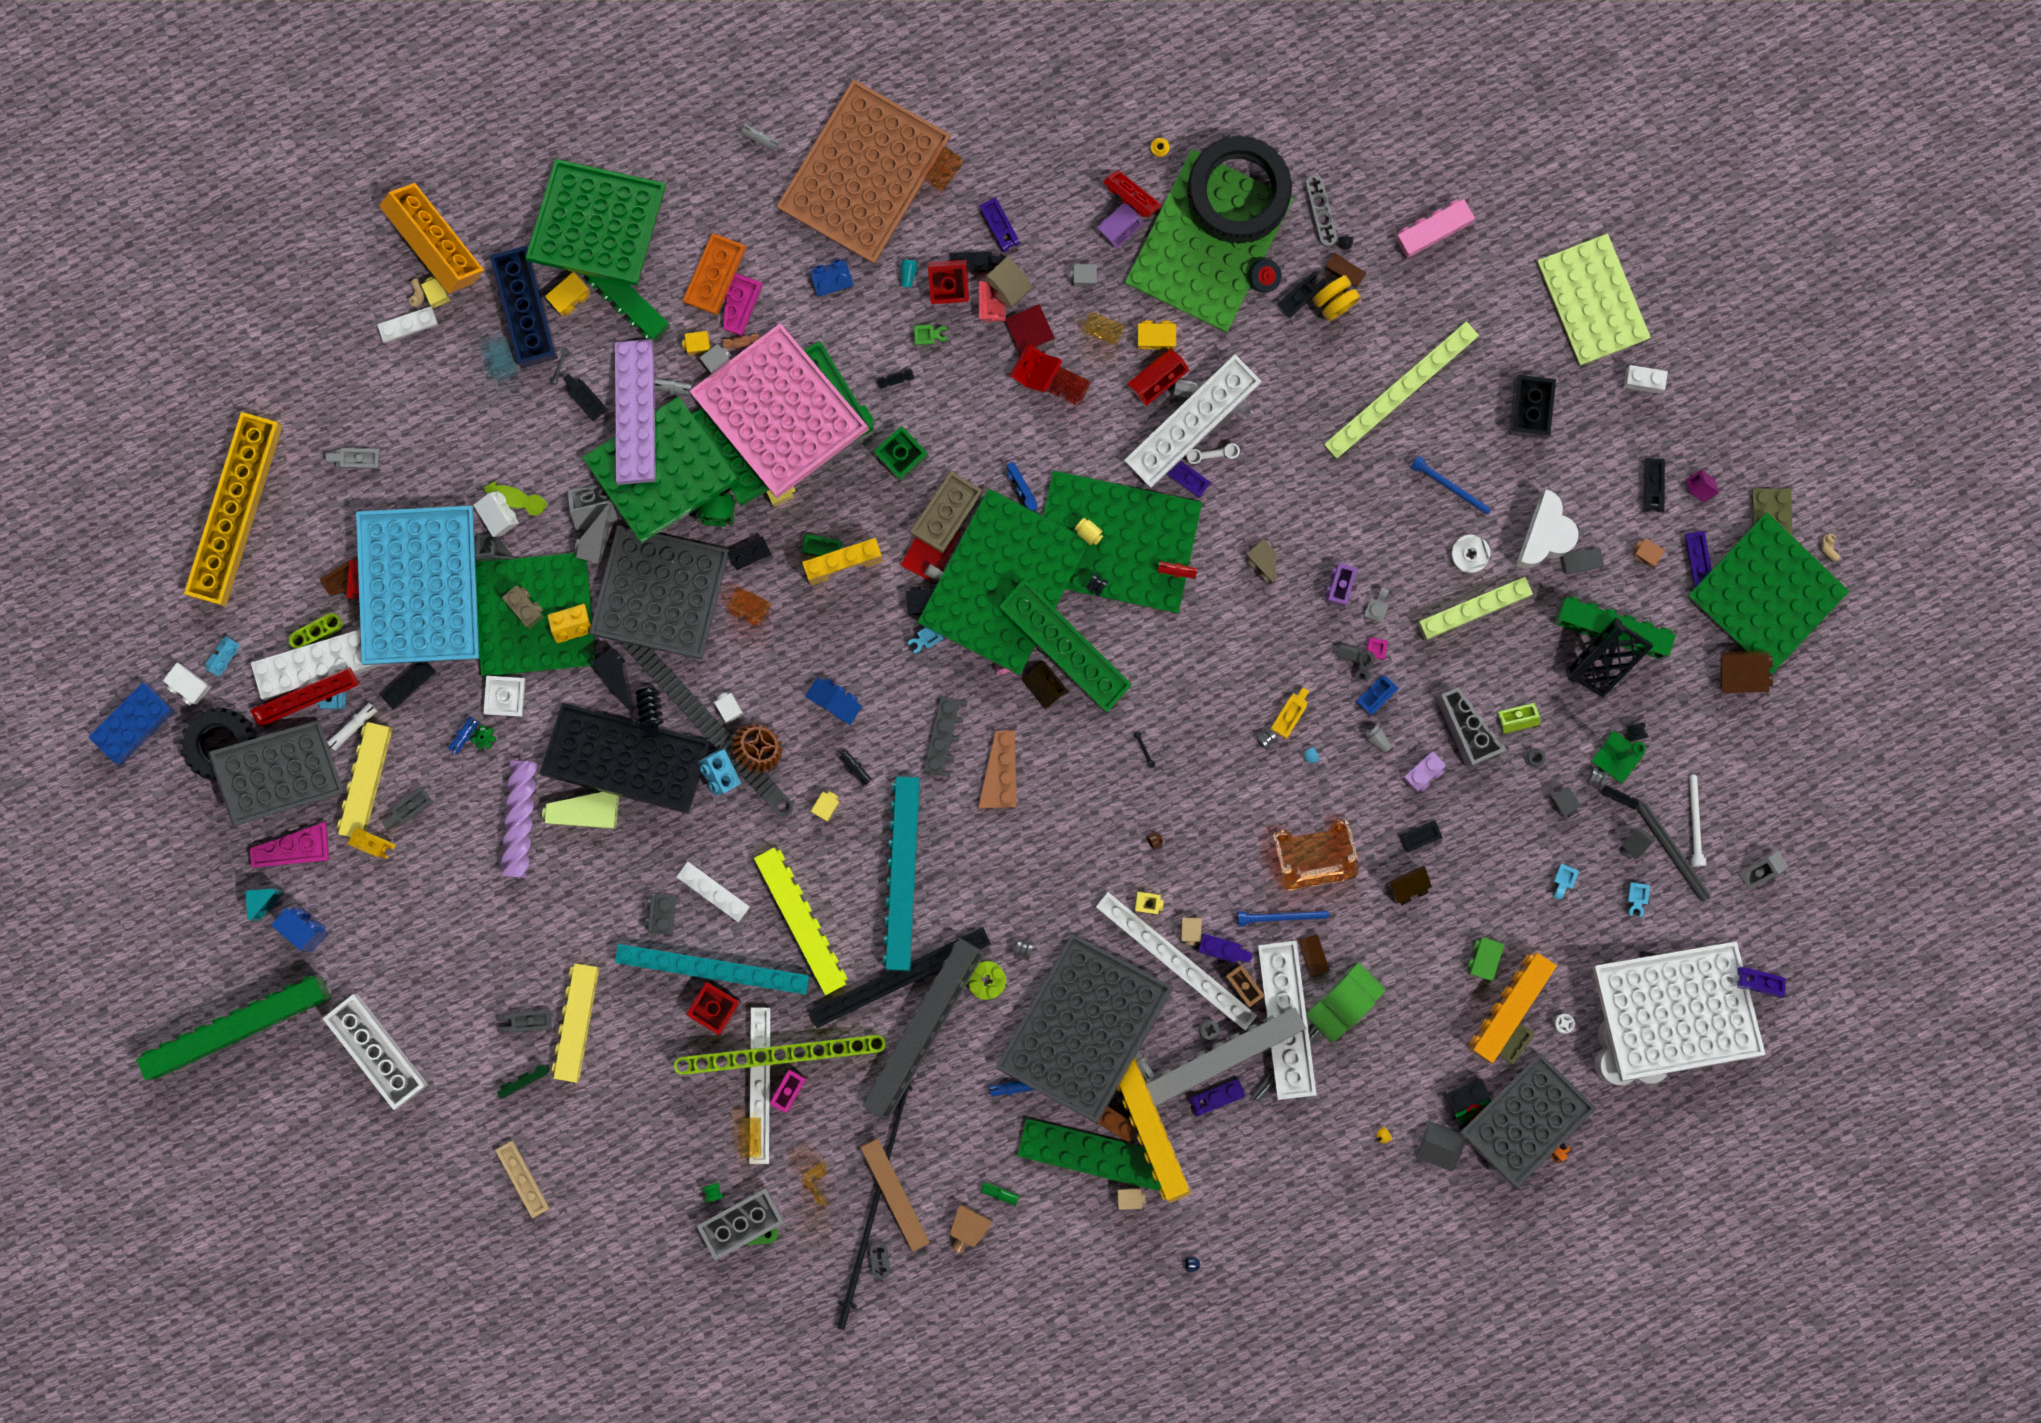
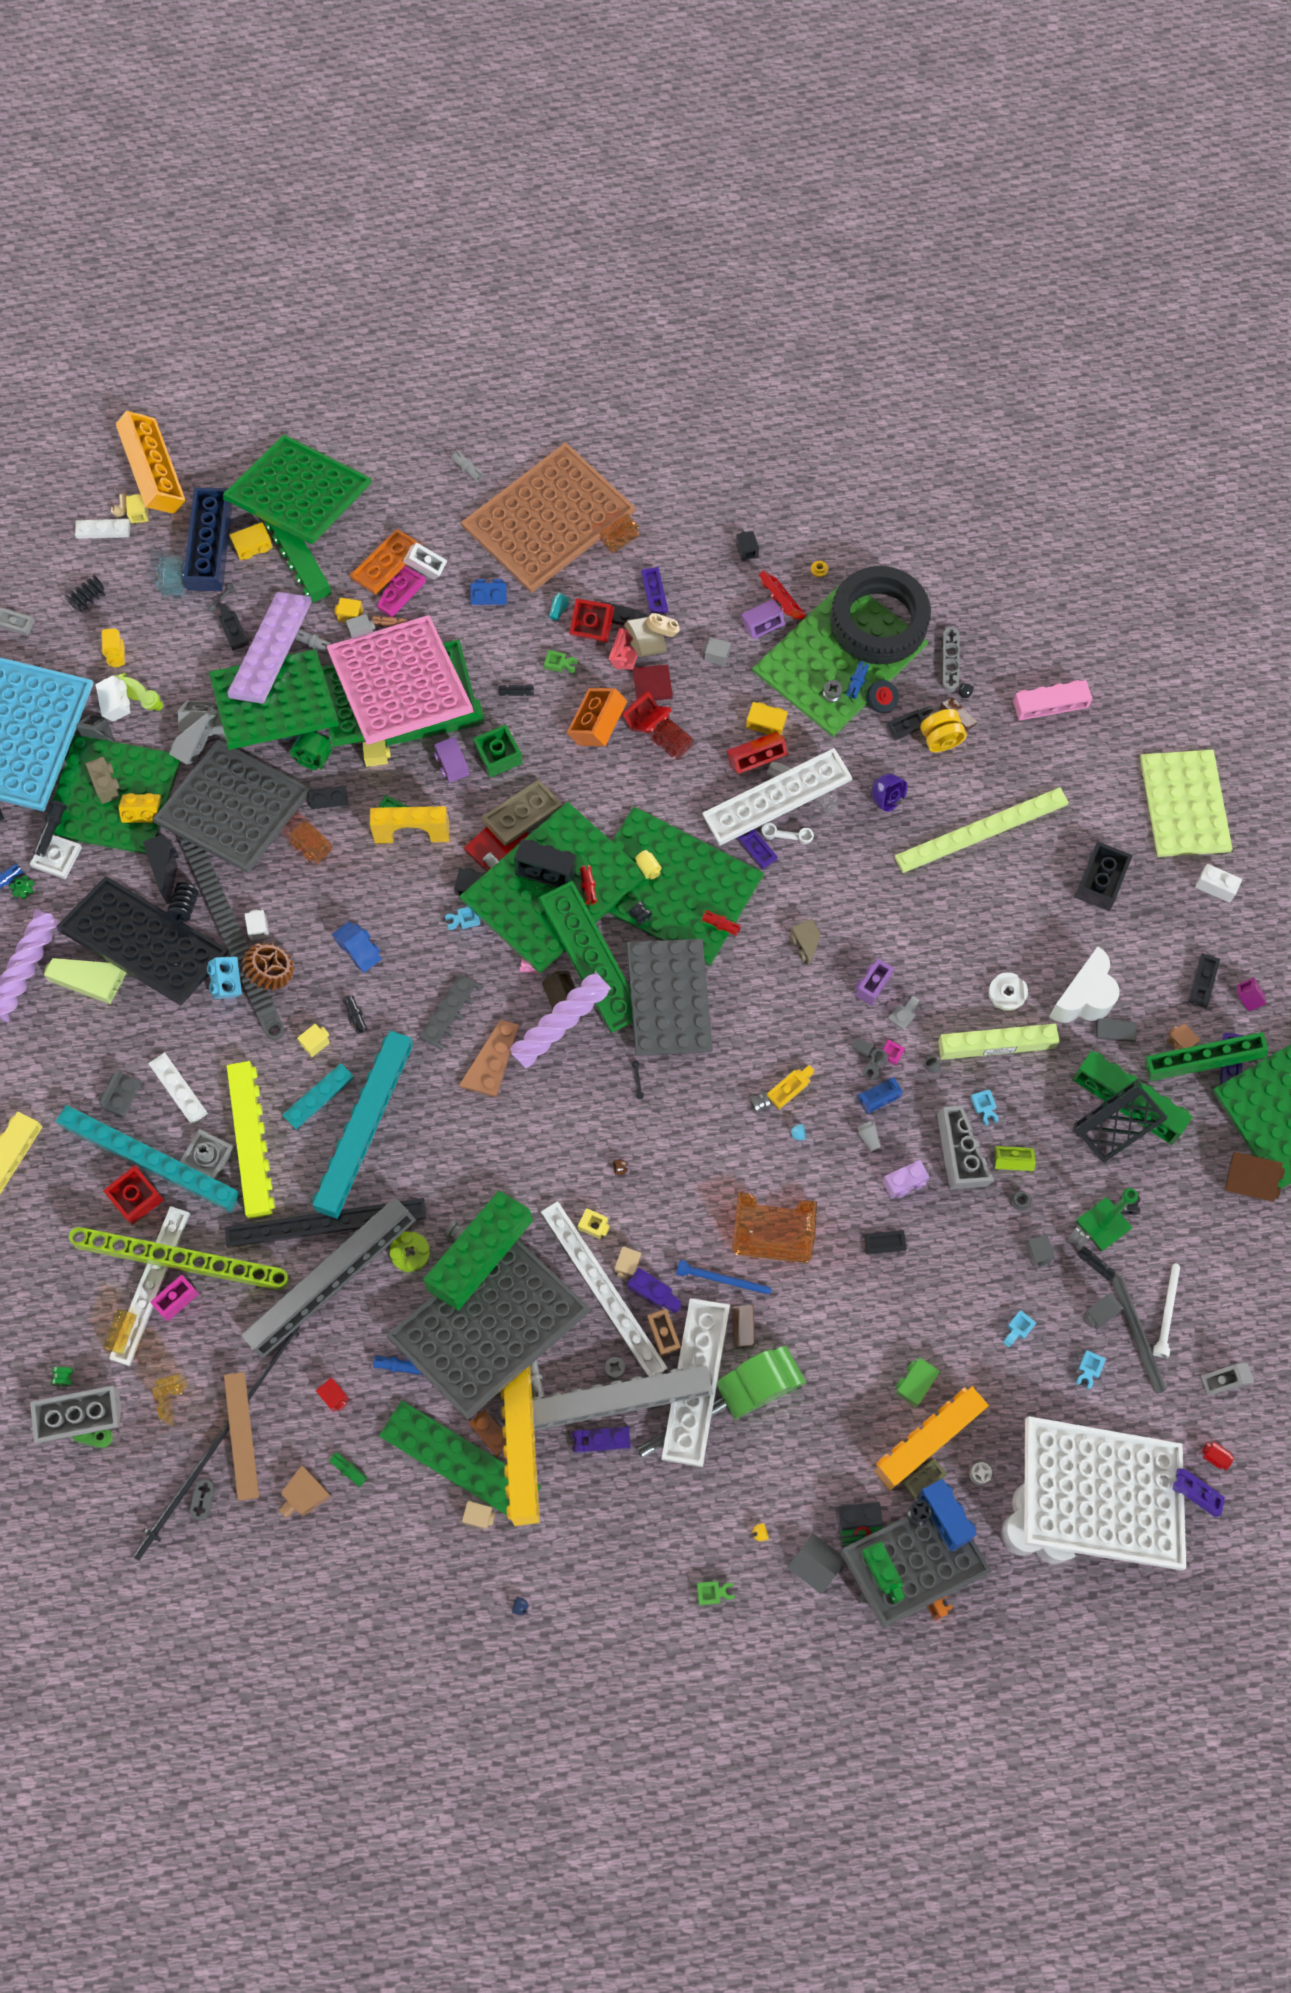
camera: 15 degrees right, 15 degrees down
blue hinge [1005,461,1038,512] -> none
clear yellow panel [1082,311,1125,346] -> none
dark brown slope [1385,865,1432,906] -> none
blue piece [1410,455,1491,514] -> none
none -> black pin [33,800,68,857]
none -> black piece [64,575,105,612]
none -> yellow brick [101,628,125,668]
none -> light grey plate [180,1129,235,1180]
none -> teal plate [282,1063,354,1130]
none -> red brick [316,1377,349,1412]
none -> white brick [403,542,447,579]
none -> green brick [423,1190,533,1311]
none -> medium lavender brick [433,737,470,783]
none -> lavender piece [510,971,611,1068]
none -> black brick [514,839,576,888]
none -> orange brick [567,688,627,746]
none -> red pin [579,865,597,905]
none -> dark grey plate [626,939,713,1056]
none -> tan plate [646,613,680,637]
none -> bright green plate [697,1581,735,1606]
none -> black brick [736,530,759,561]
none -> flat silver wheel [823,680,842,703]
none -> blue pin [846,662,869,699]
none -> green hinge [862,1541,905,1604]
none -> dark purple cylinder [871,774,908,812]
none -> black wheel [907,1500,932,1526]
none -> blue brick [917,1479,977,1552]
none -> dark grey hinge [924,1056,941,1073]
none -> medium azure plate [970,1089,998,1127]
none -> green brick [1145,1032,1269,1082]
none -> red brick [1201,1441,1235,1471]

